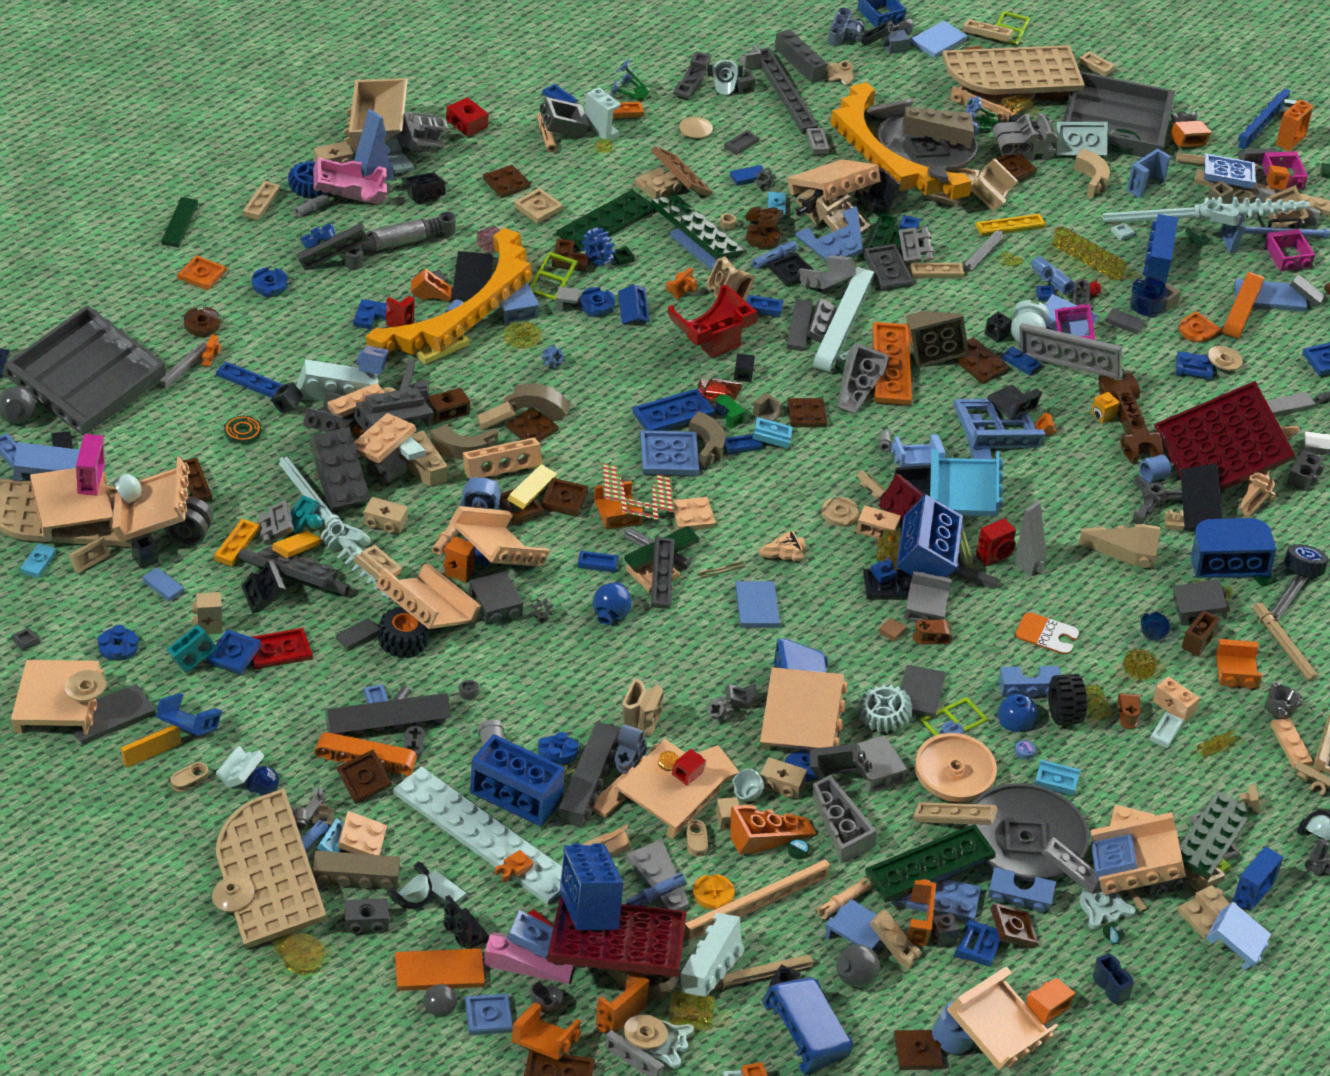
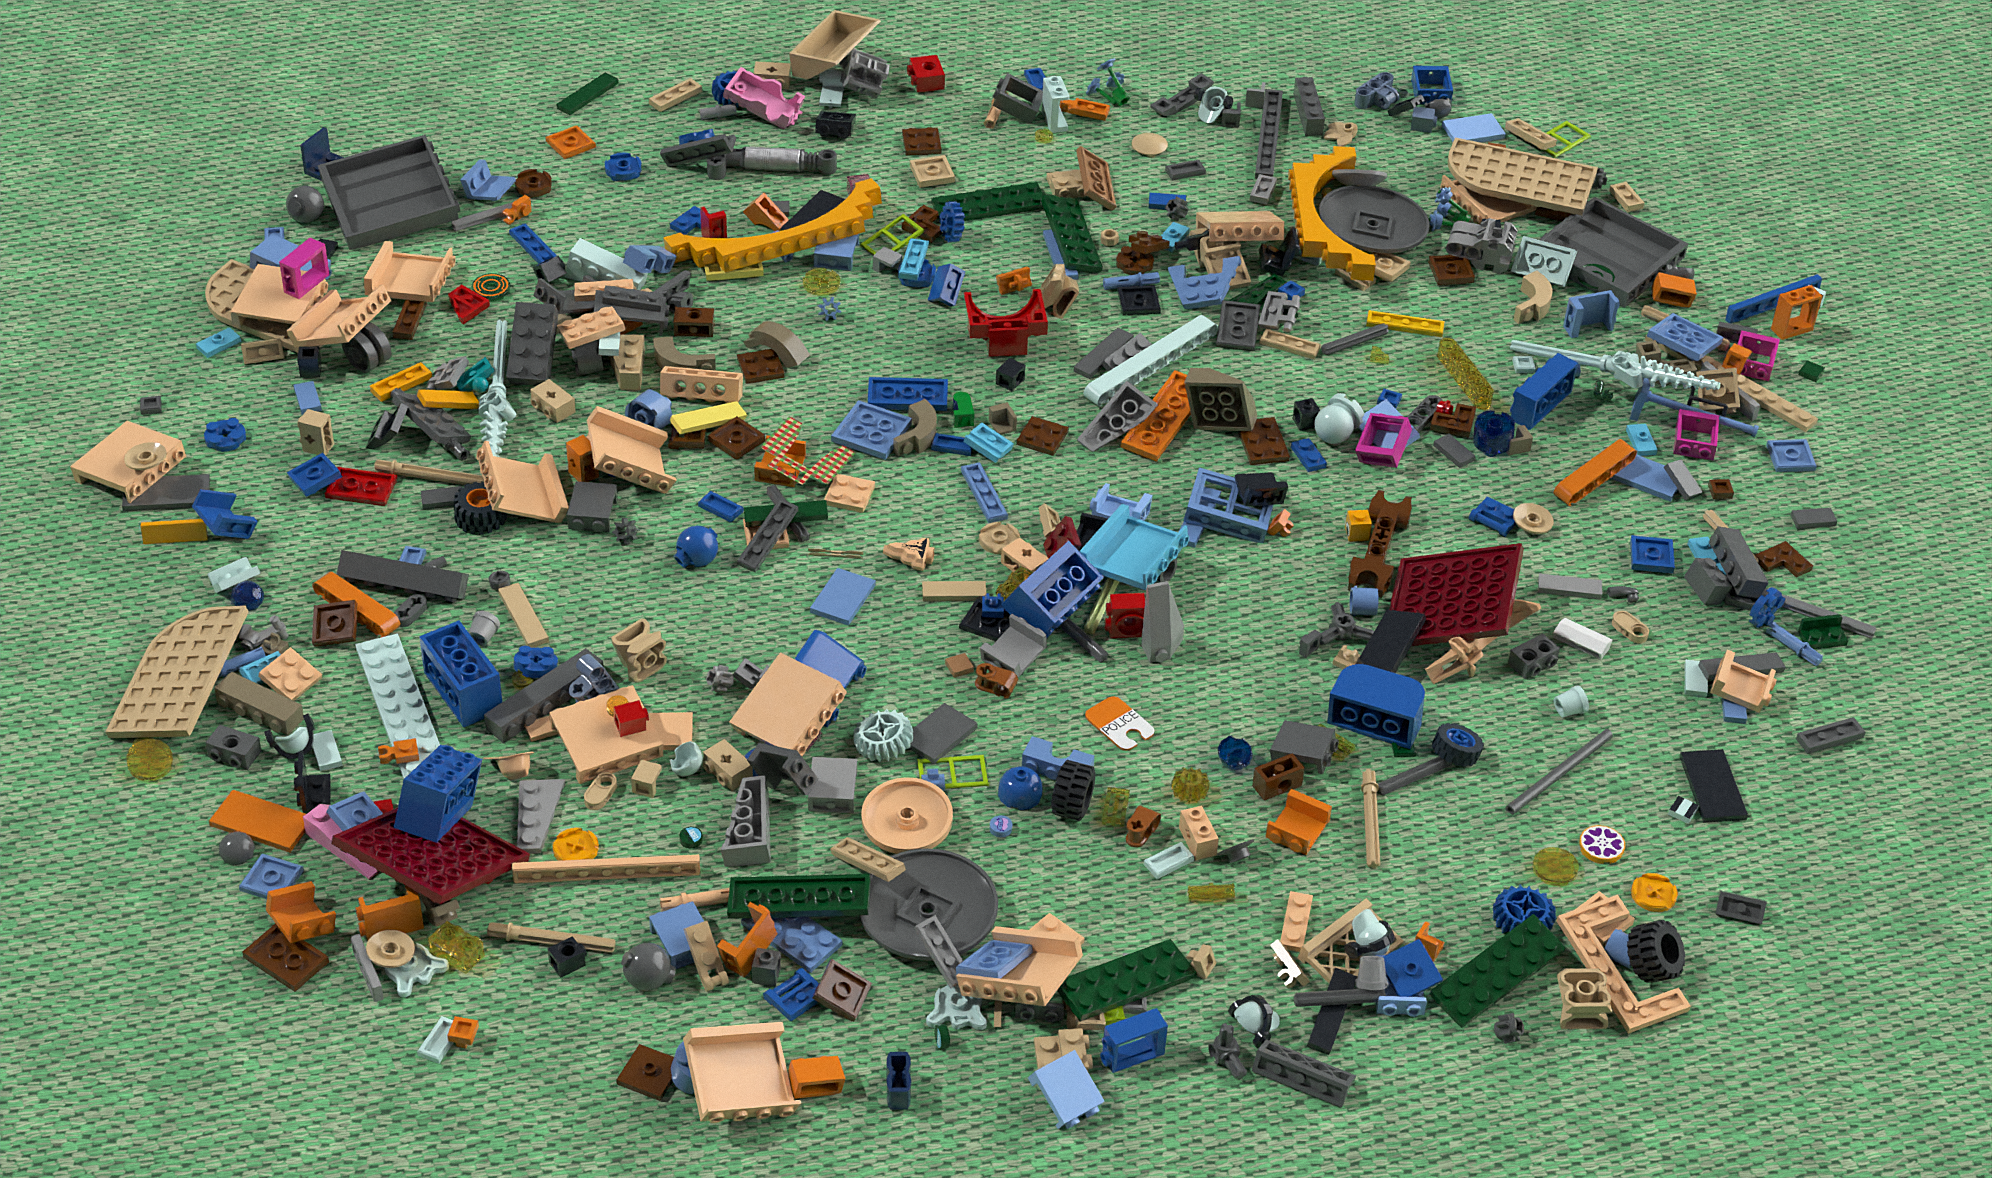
camera: 30 degrees right, 0 degrees up
light aqua hair [114,474,142,503] -> none
teal brick [166,624,217,673] -> none
tan piece [171,762,208,792] -> none
tan dish [212,876,255,912] -> none
tan plate [354,545,402,581] -> none
medium blue wedge [355,109,393,181] -> none
tan tile [477,402,516,430] -> none
dark grey hair [530,981,564,1013] -> none
dark green tile [612,247,635,266] -> none
medium blue axle [626,872,687,906] -> none
light aqua wedge [680,913,744,997] -> none
clear red panel [697,379,743,400] -> none
orange wedge [731,805,817,854] -> none
blue plate [747,295,783,317] -> none
windscreen [762,977,853,1075] -> none
light grey panel [799,255,856,289] -> none
light grey pin [878,429,892,452] -> none
dark tan wedge [902,107,974,149] -> none
dark grey tile [927,168,948,182] -> none
tan panel [971,158,1018,211] -> none
medium blue arch [988,867,1056,913] -> none
clear yellow tile [1000,95,1033,112] -> none
light grey tile [1019,323,1122,379] -> none
medium blue piece [1031,256,1075,295] -> none
medium azure plate [1035,760,1080,796] -> none
tan wedge [1079,524,1160,569] -> none
orange tile [1179,311,1222,342] -> none
dark grey hair [1265,682,1303,719] -> none
none -> light nougat panel [364,241,456,302]
none -> tan axle [374,460,484,485]
none -> red wing [448,285,490,325]
none -> medium blue bracket [460,159,516,201]
none -> tan tile [498,583,549,648]
none -> medium azure tile [899,238,929,281]
none -> tan tile [922,581,986,601]
none -> medium blue tile [961,462,1008,523]
none -> dark grey piece [1217,839,1254,863]
none -> reddish brown plate [1430,403,1476,438]
none -> medium azure plate [1626,424,1657,456]

